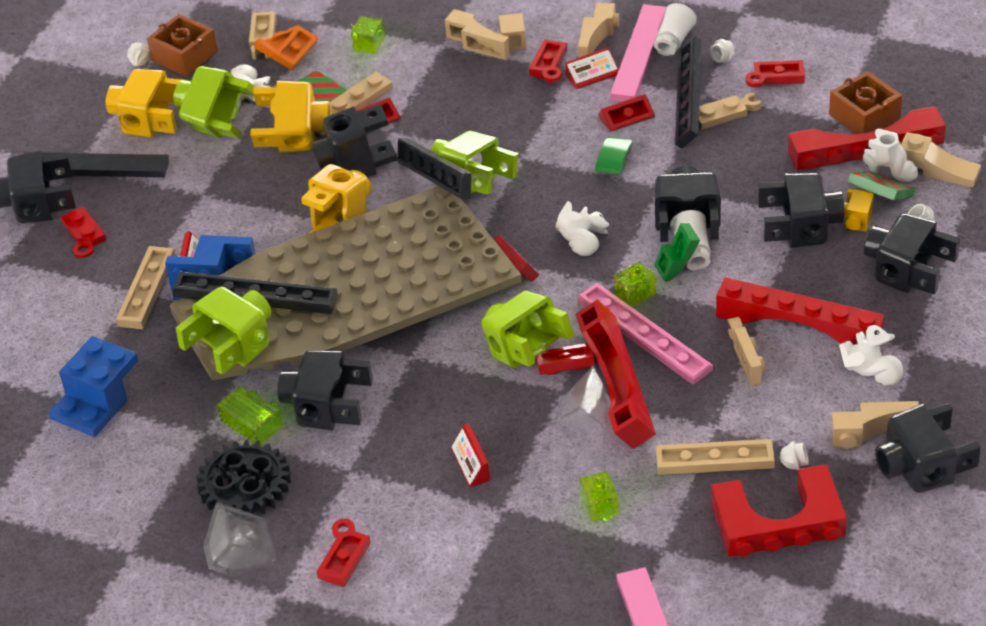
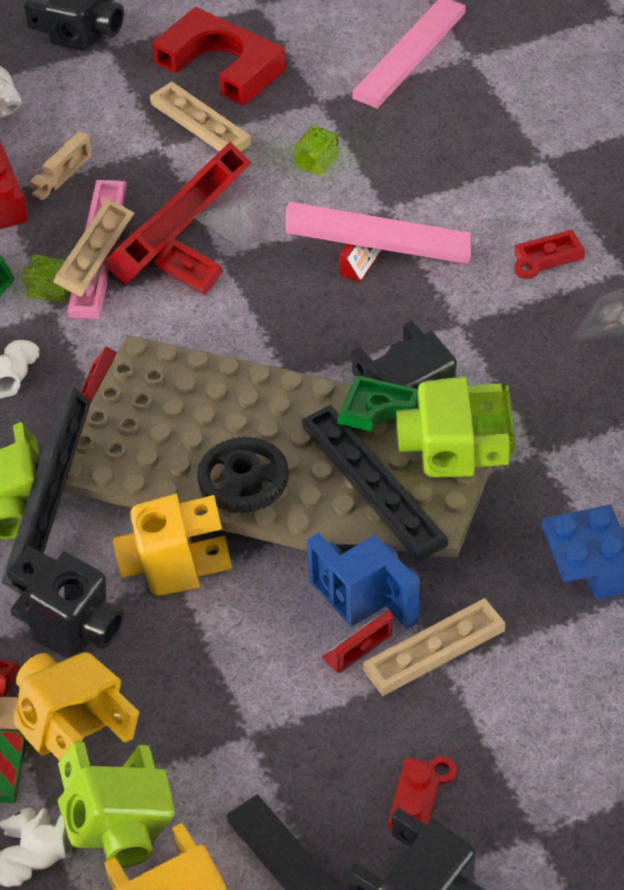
camera: 135 degrees left, 5 degrees up
black gear [196,440,291,520] -> none
lime piece [481,291,575,368] -> none
white plate [780,441,809,470] -> none
tan slope [831,401,919,449] -> none
none -> tan plate [54,198,134,298]
none -> black wheel [197,436,289,513]
none -> bright pink tile [286,202,471,264]
none -> green tile [338,376,418,431]

